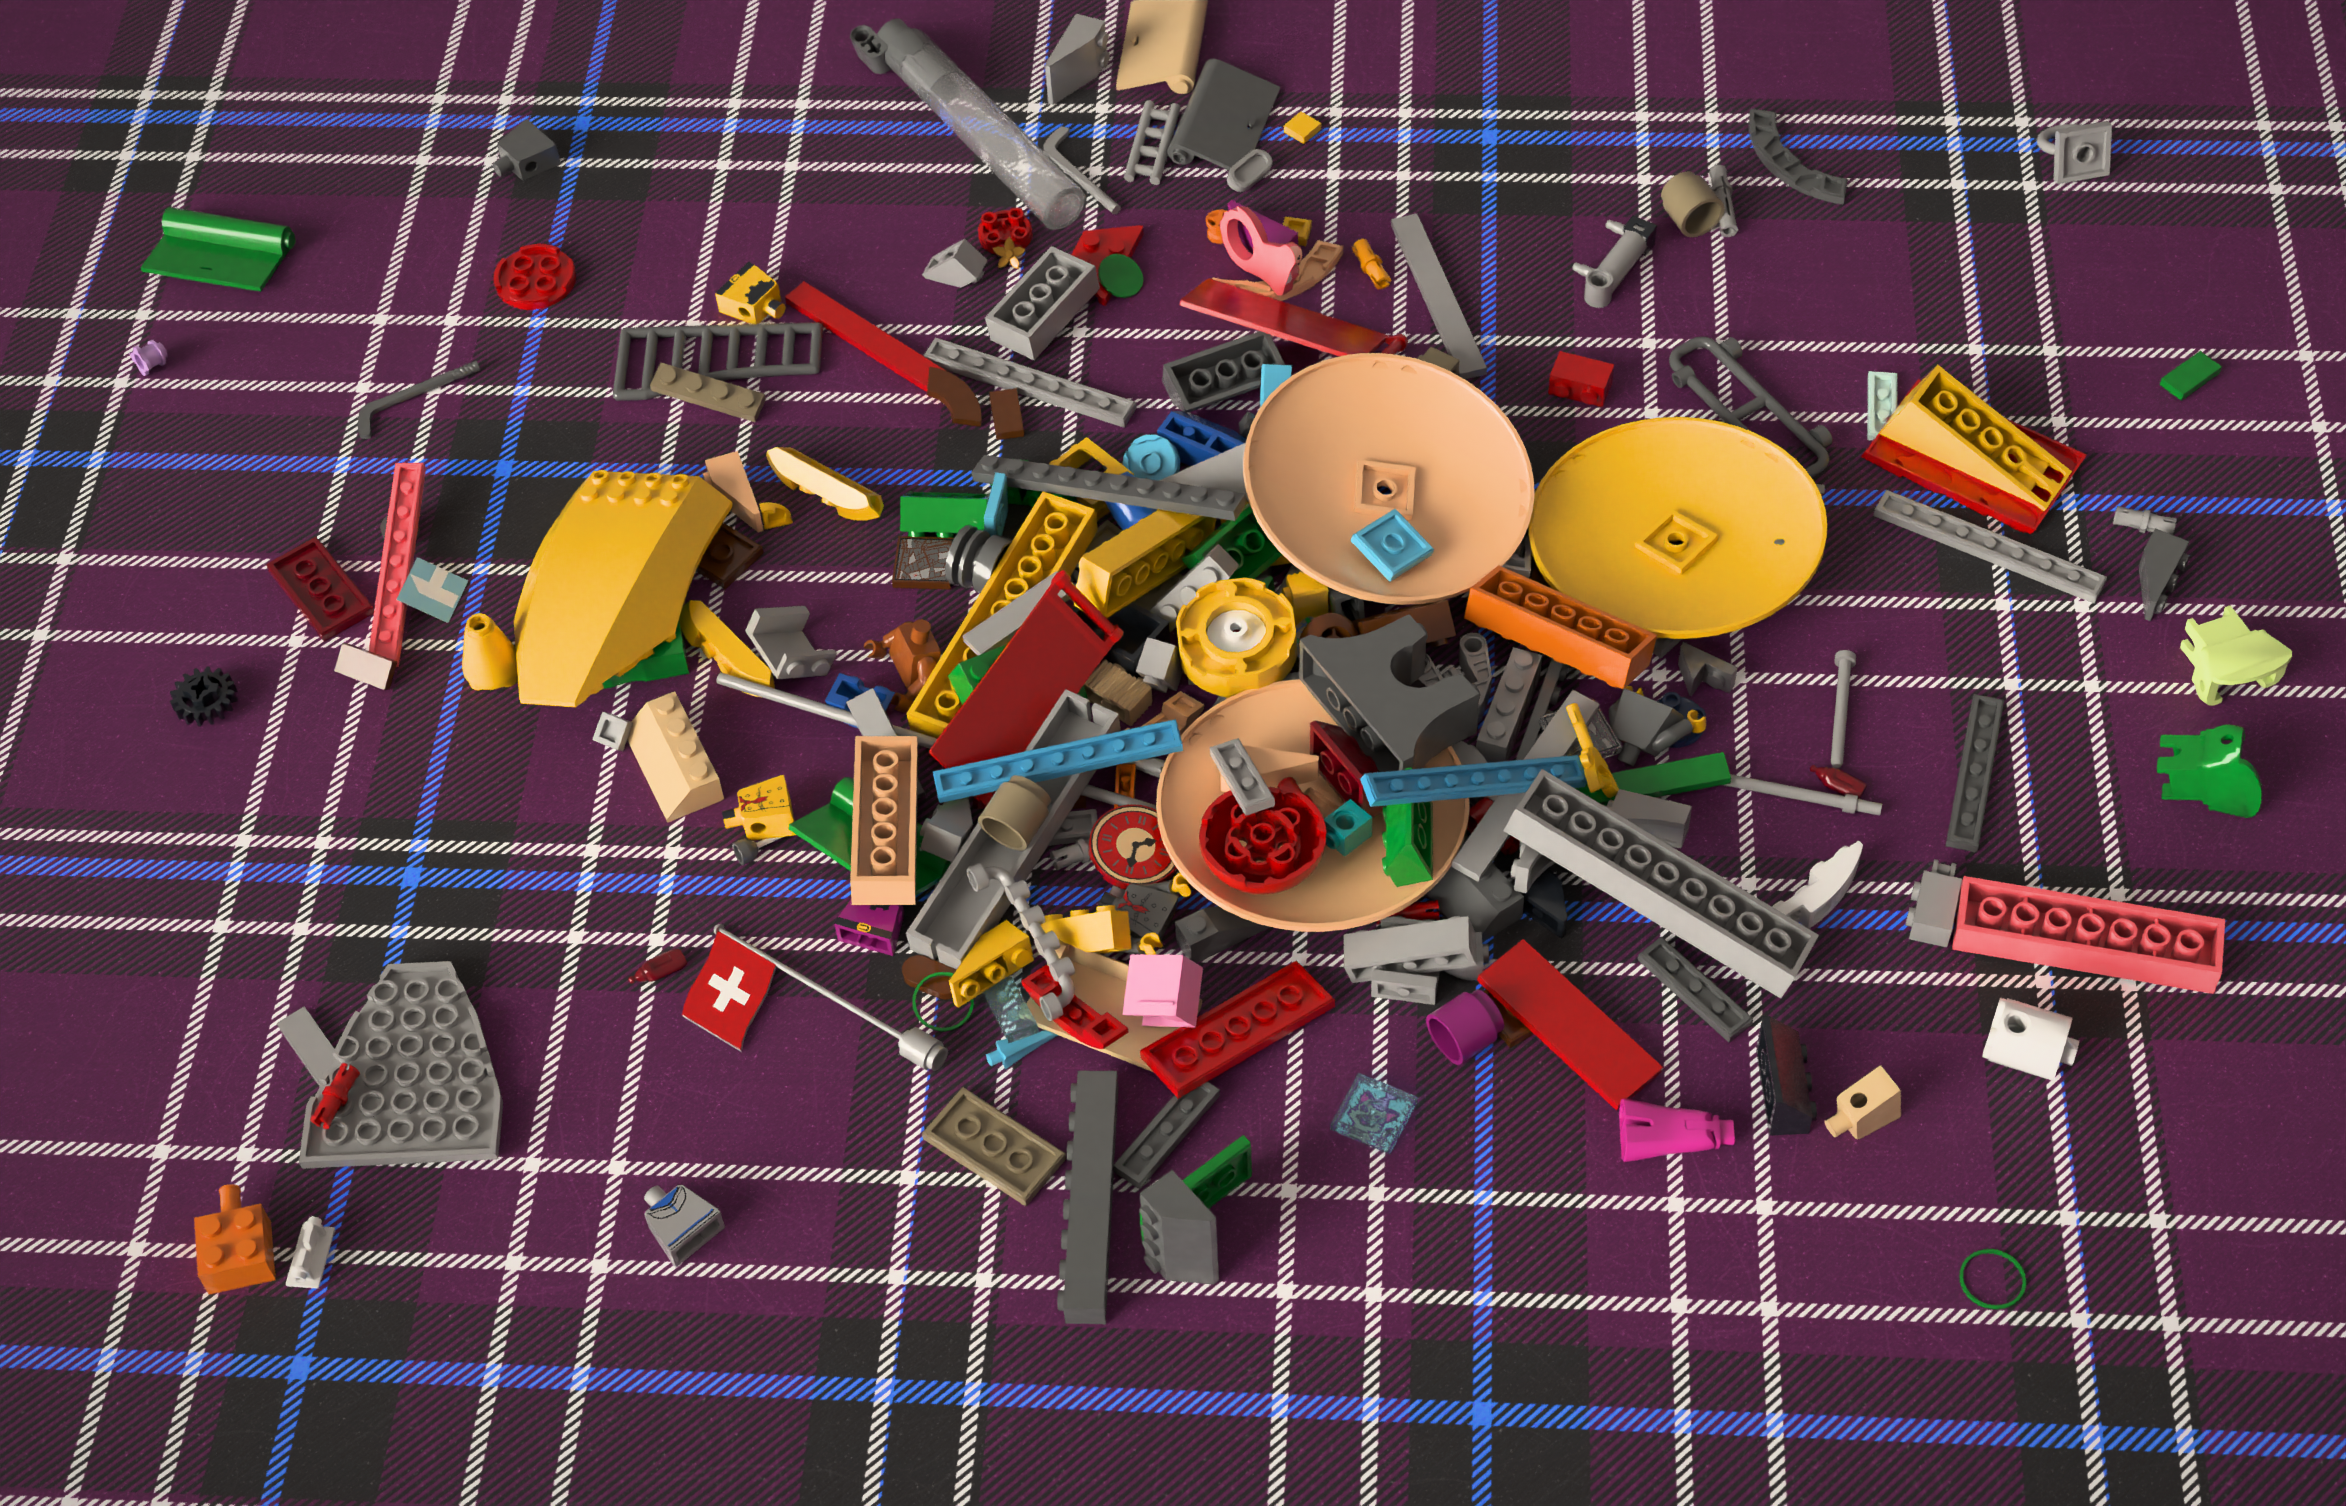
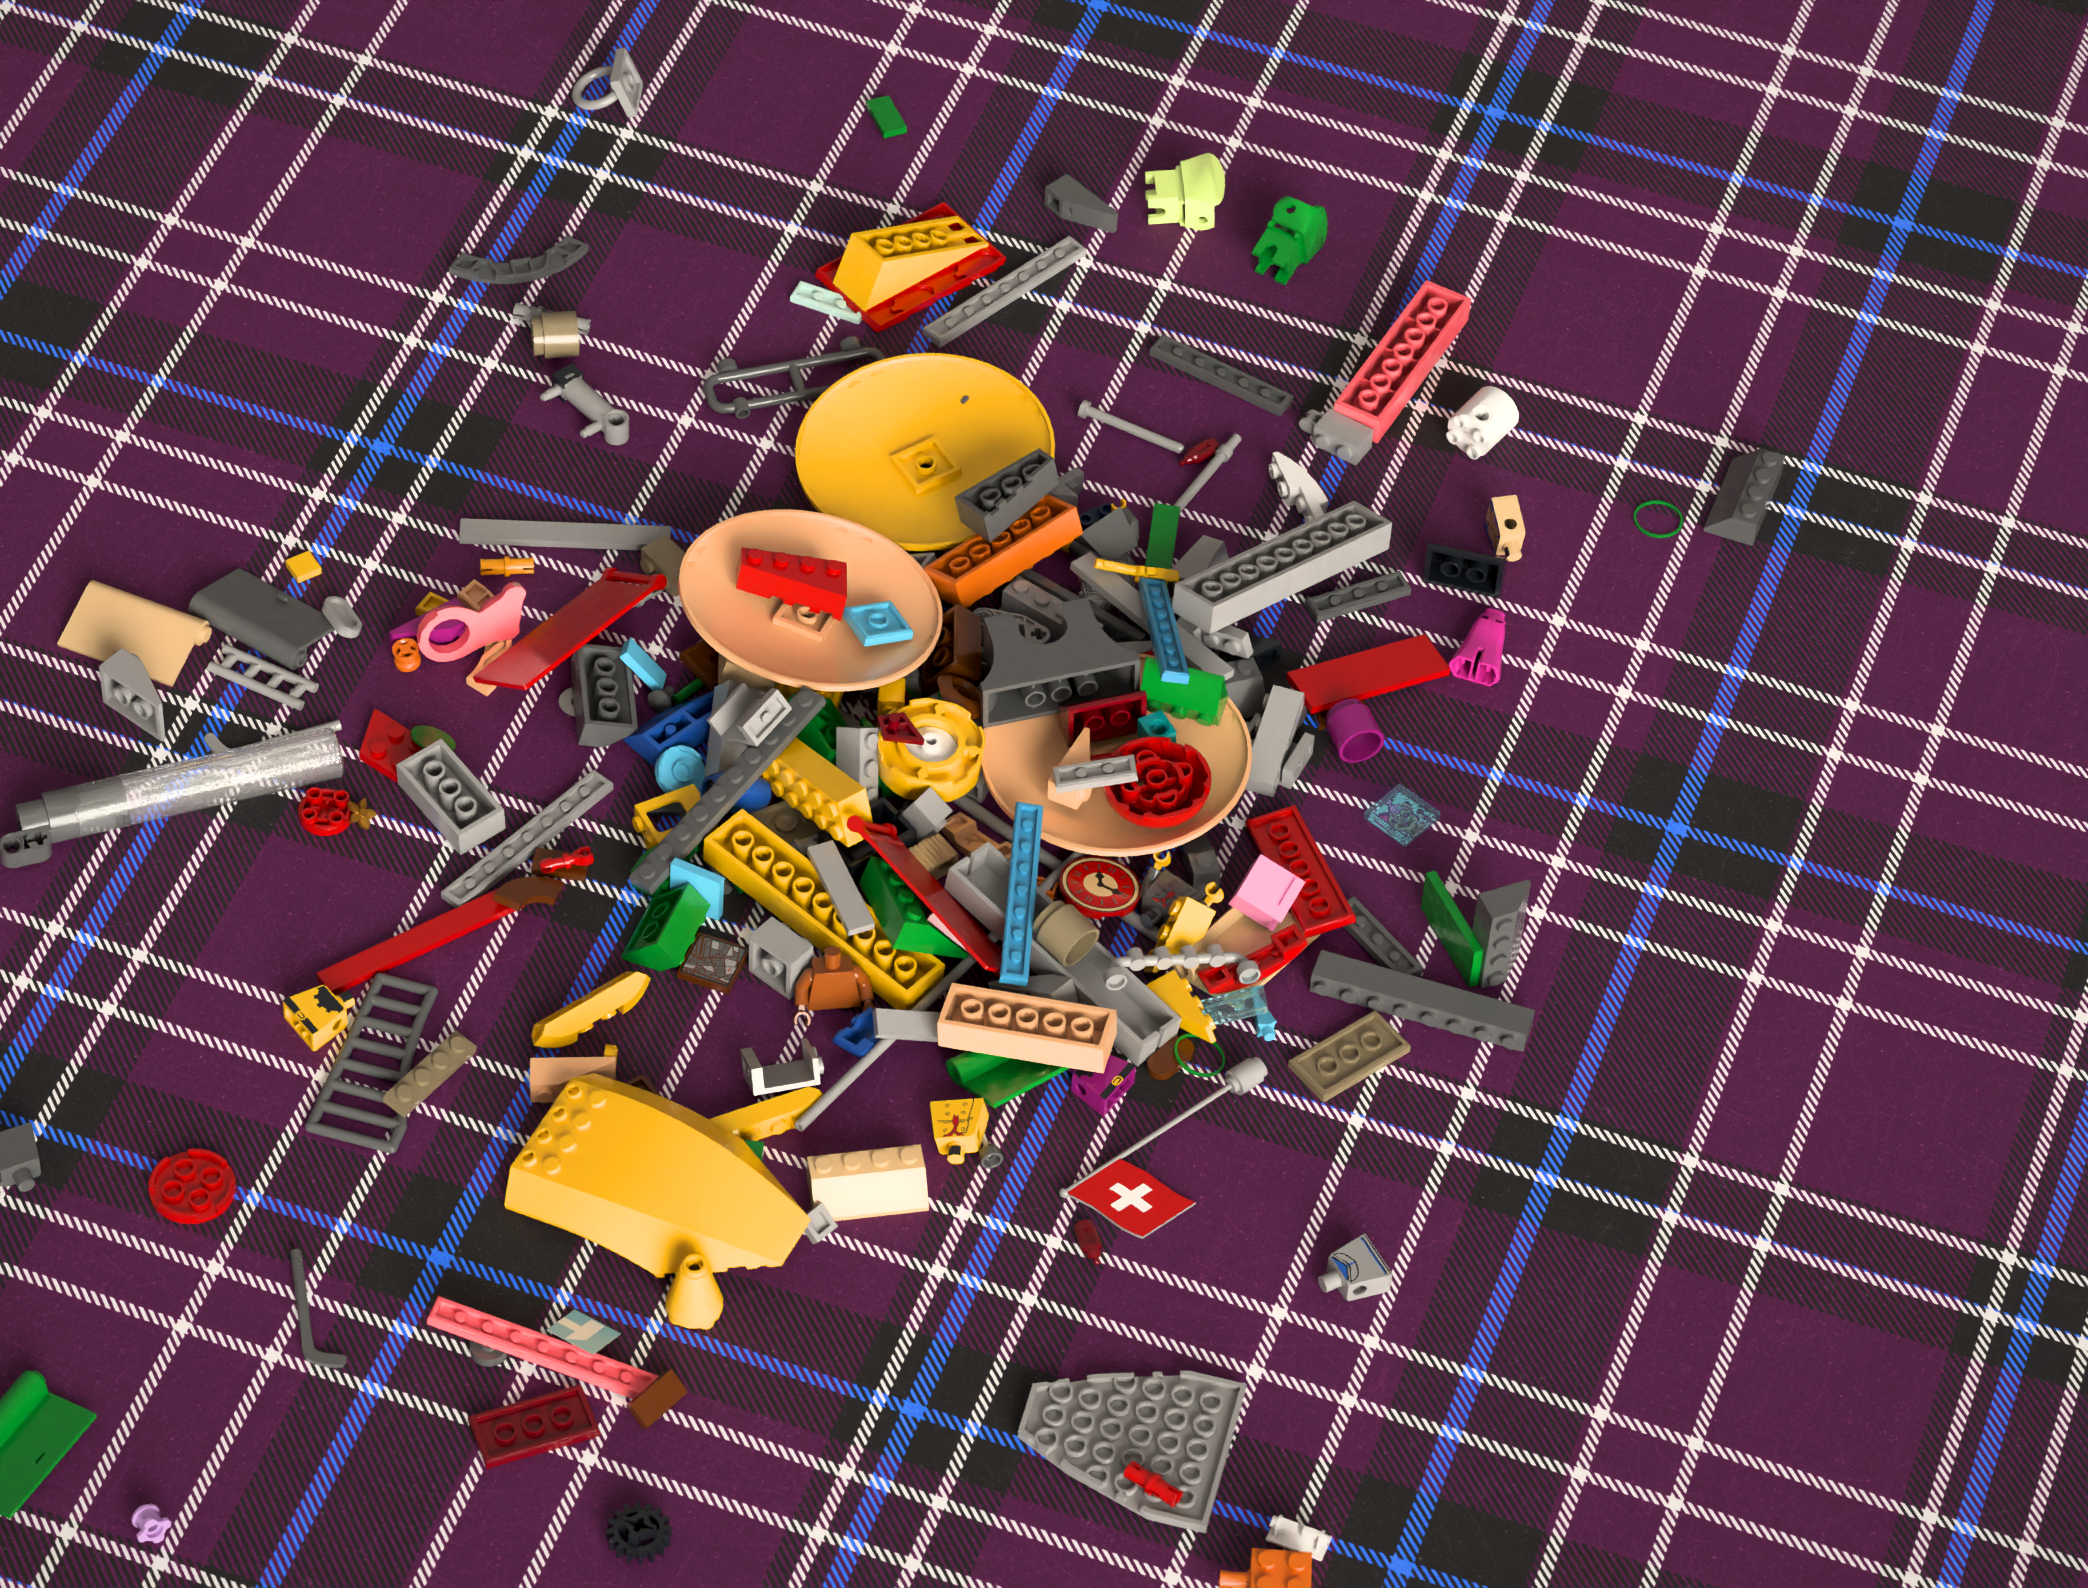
camera: 80 degrees left, 5 degrees down
light grey tile [277,1006,334,1087] -> none
light grey slope [922,238,988,288] -> none
dark grey wheel [945,525,1013,594] -> none
red brick [1548,351,1614,407] -> none
light grey pin [2113,506,2177,535] -> none
none -> red piece [539,846,594,873]
none -> light grey panel [707,682,792,746]
none -> wedge [736,547,847,621]
none -> light grey brick [749,917,813,1000]
none -> dark red piece [877,712,925,745]
none -> dark grey wedge [955,448,1060,542]
none -> dark grey slope [1703,448,1785,546]

